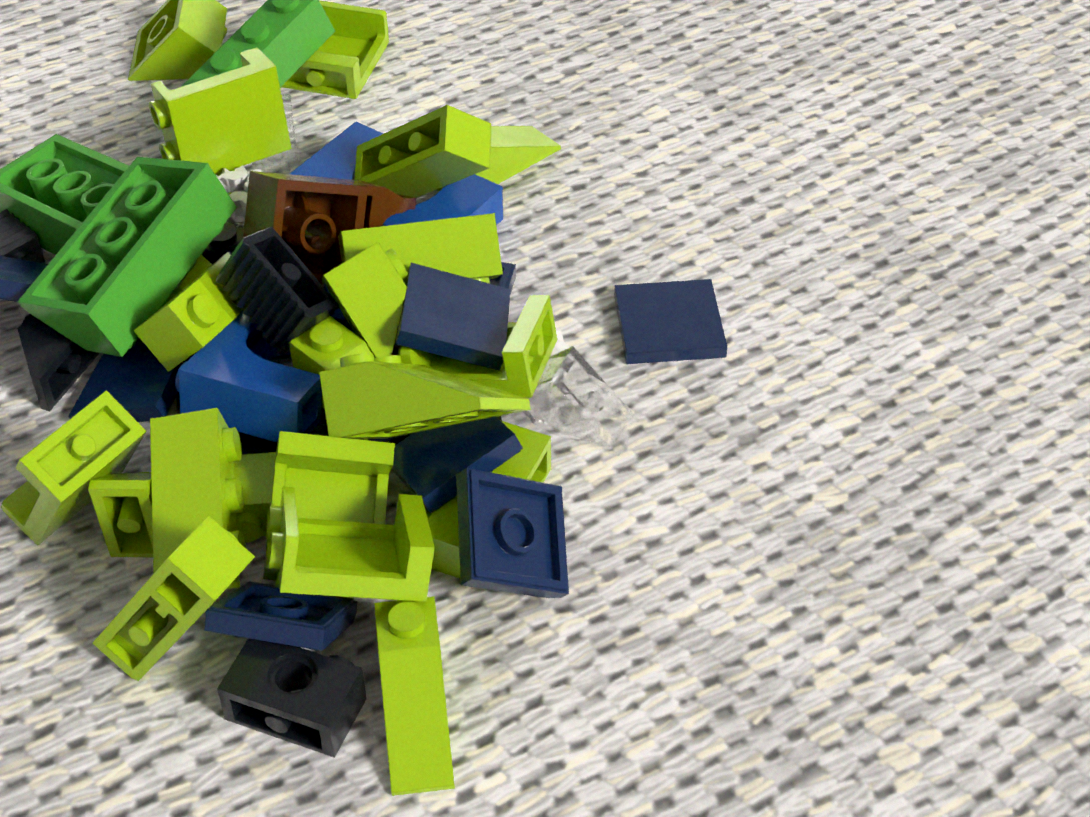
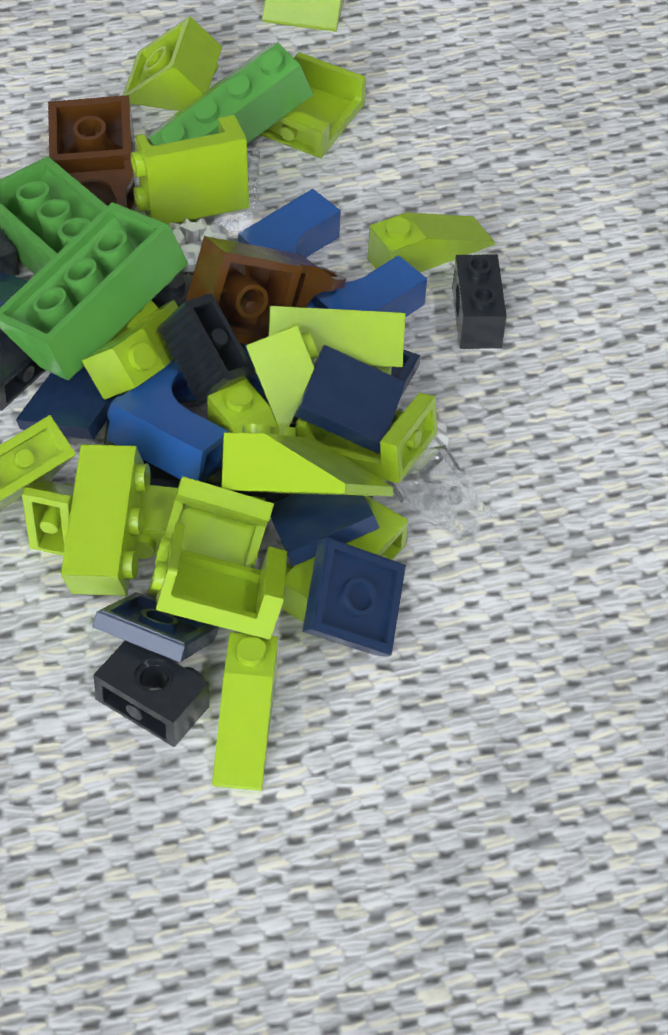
camera: 10 degrees right, 5 degrees up
lime slope [92,516,255,681] -> none
lime brick [354,105,491,198] -> none
dark blue tile [614,279,727,364] -> none
none -> reddish brown brick [48,95,137,211]
none -> black brick [452,254,507,349]

